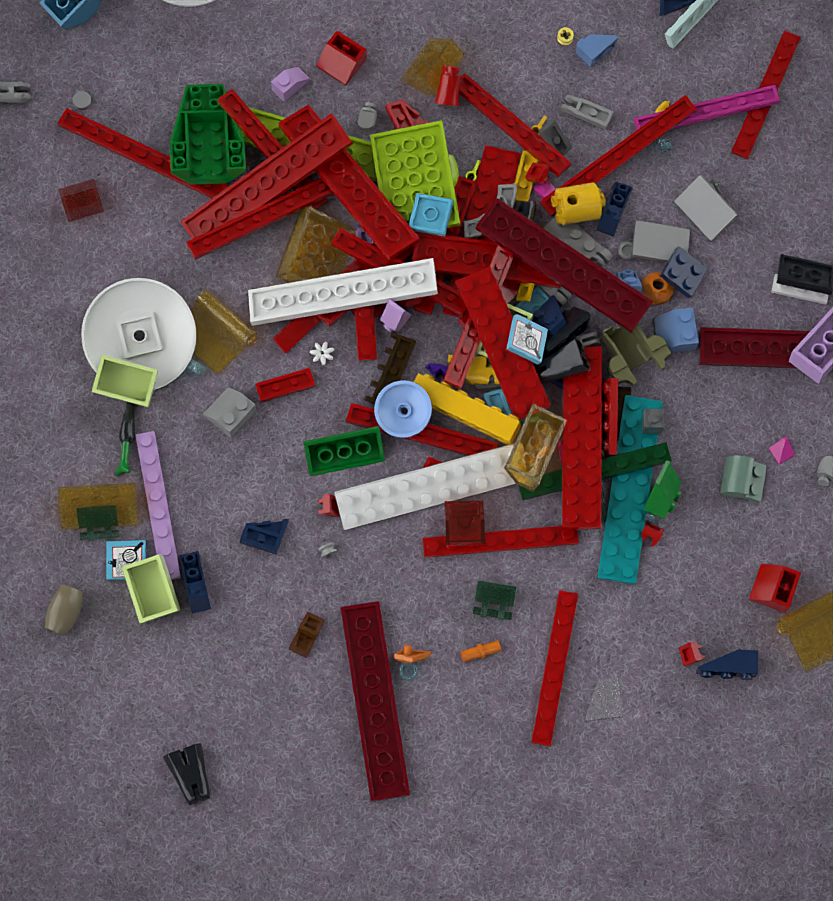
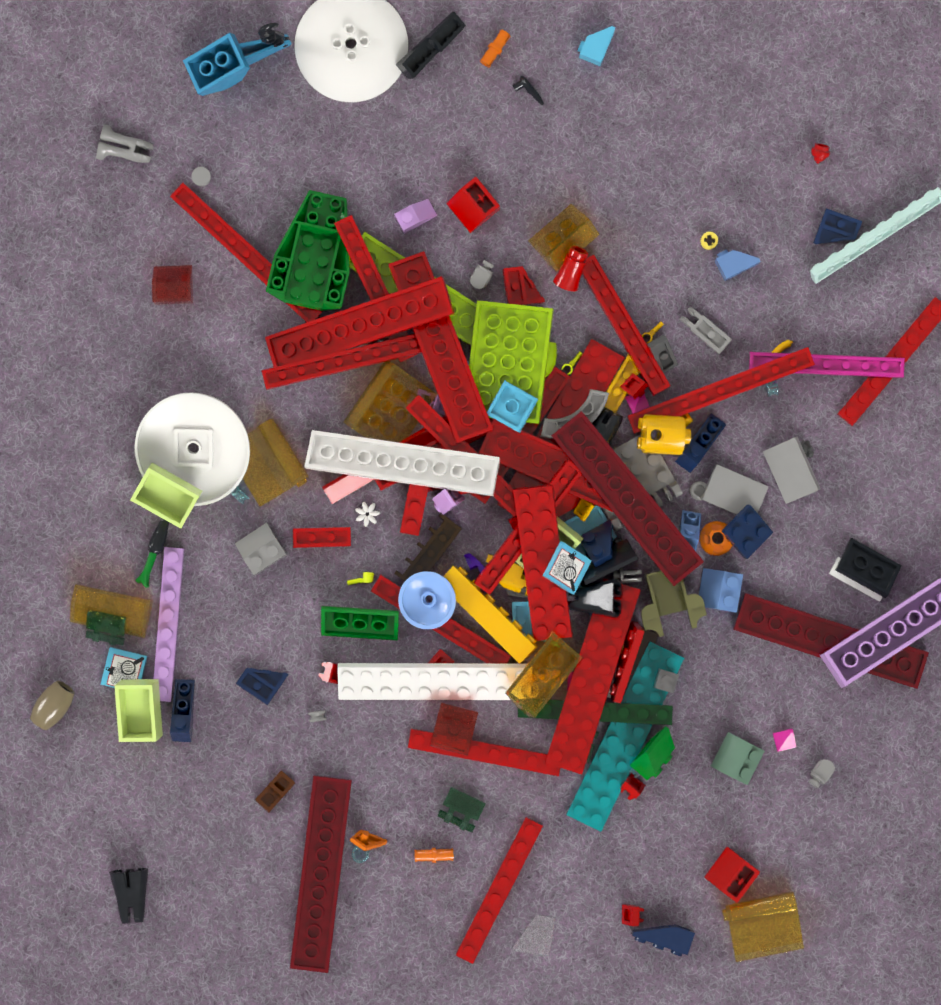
camera: 25 degrees right, 15 degrees up
none -> neon yellow hand [347,572,374,585]

